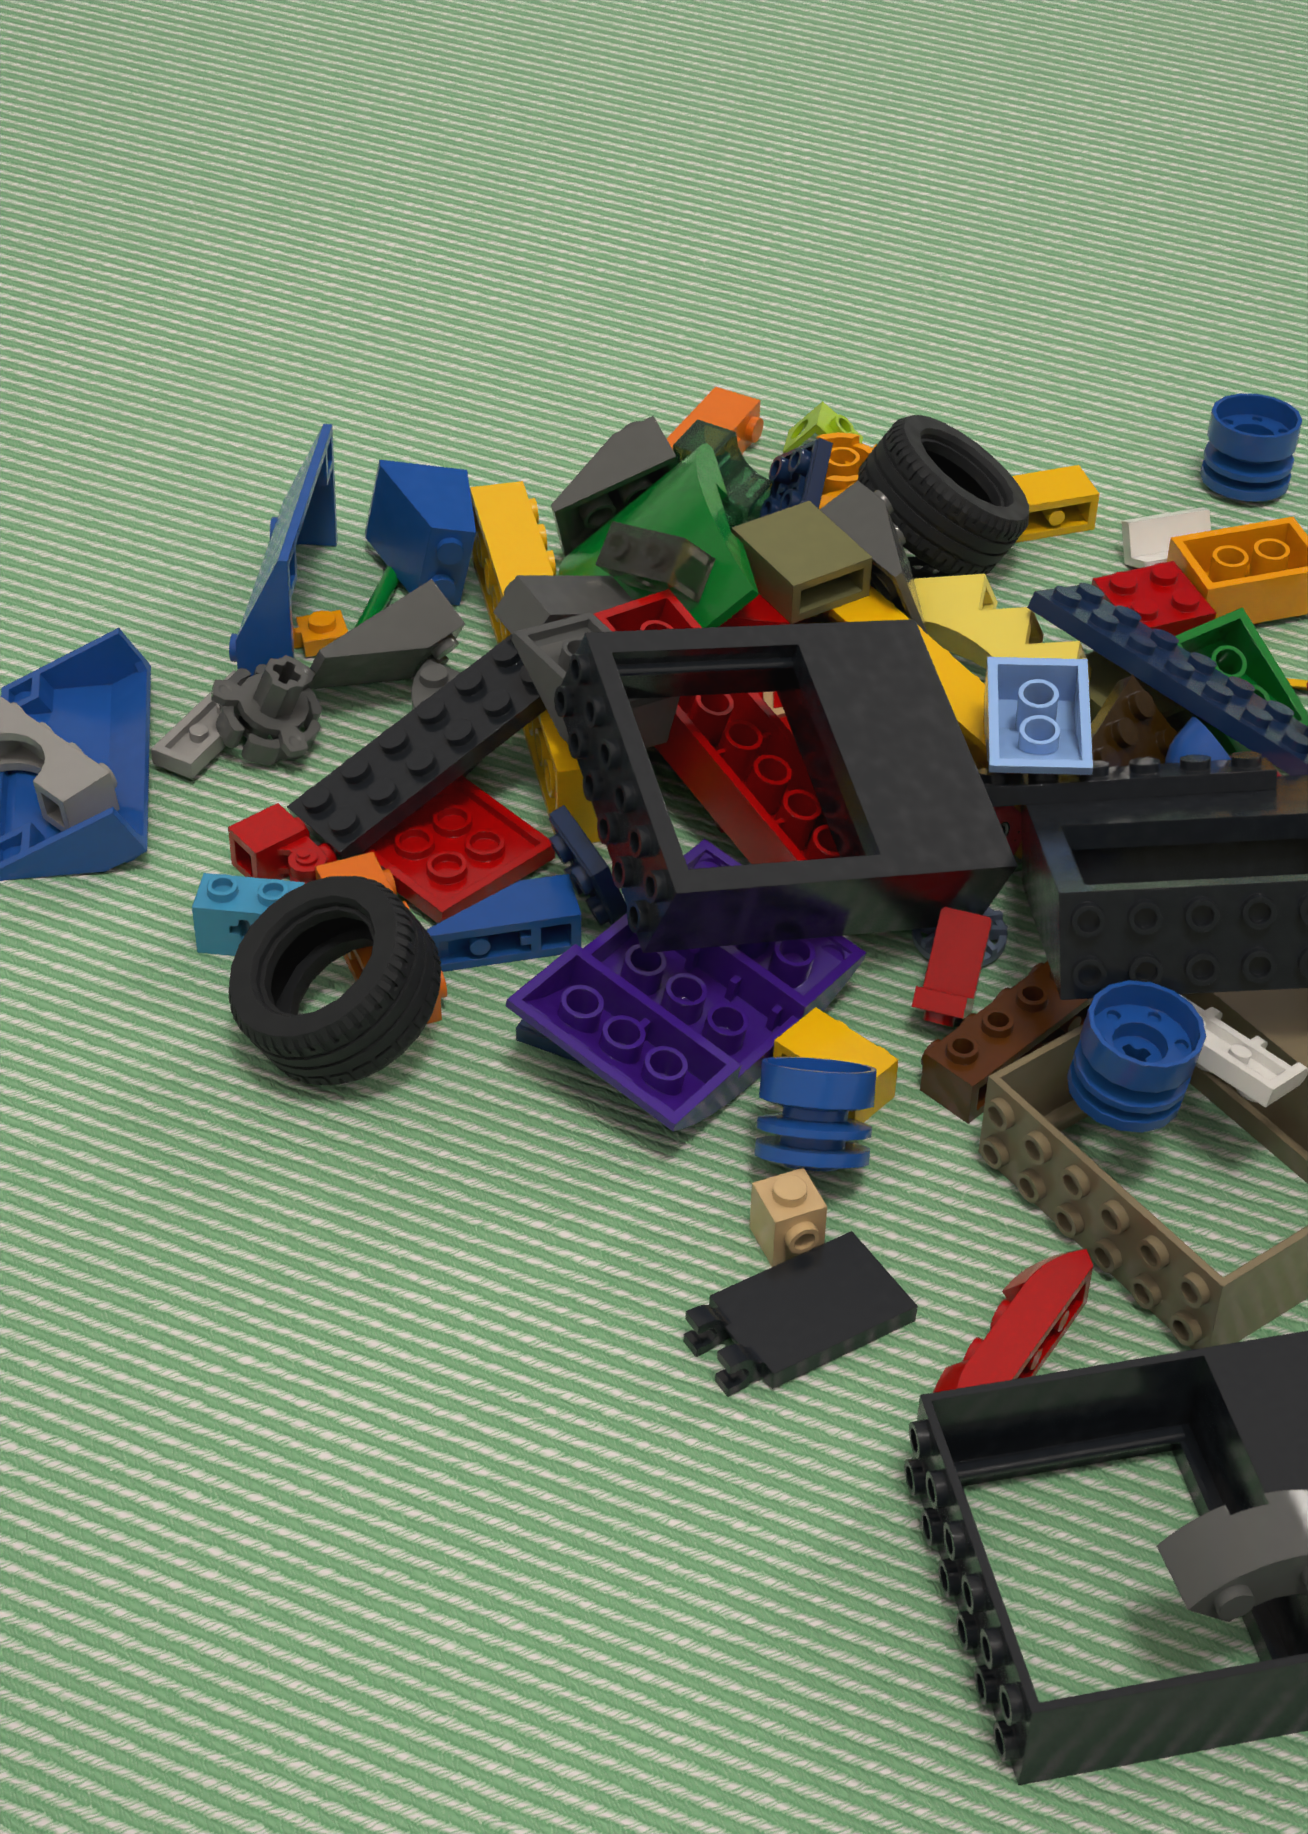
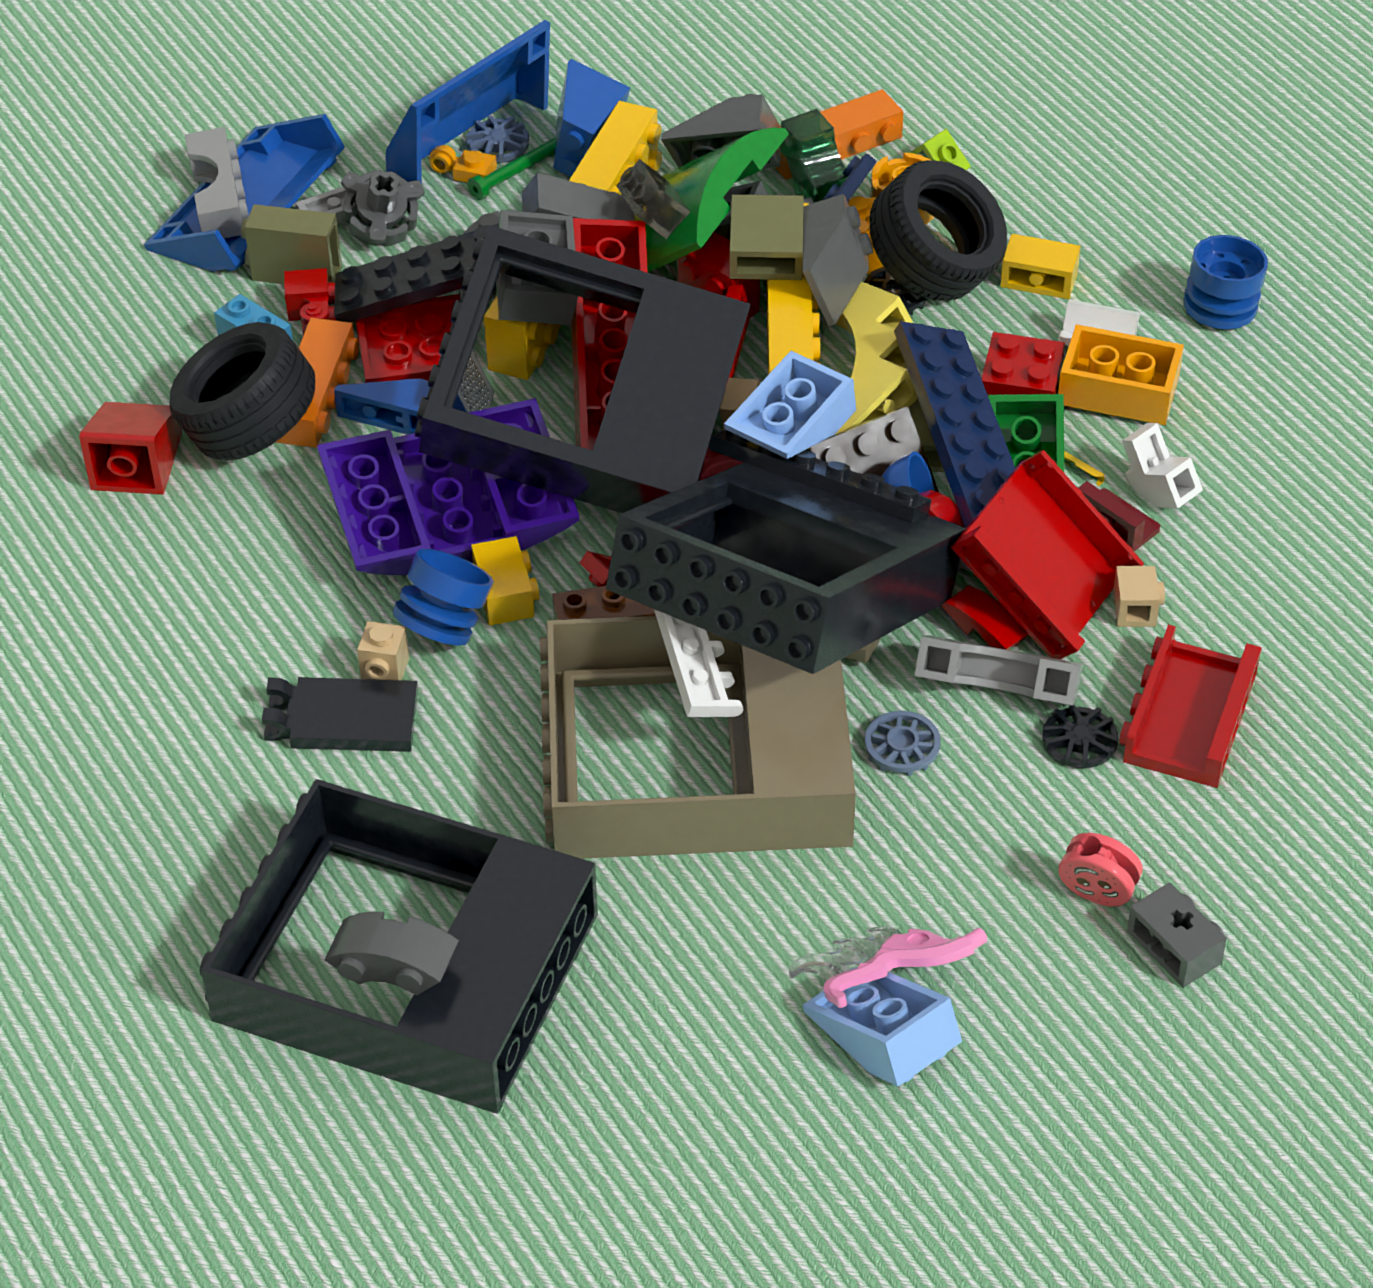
camera: 35 degrees right, 5 degrees up
dark grey slope [309,579,465,689] -> none
red brick [933,1249,1093,1393] -> none
blue wheel [1067,980,1206,1133] -> none
none -> red slope [79,402,182,495]
none -> olive brick [241,204,342,284]
none -> sand blue wheel [466,115,529,162]

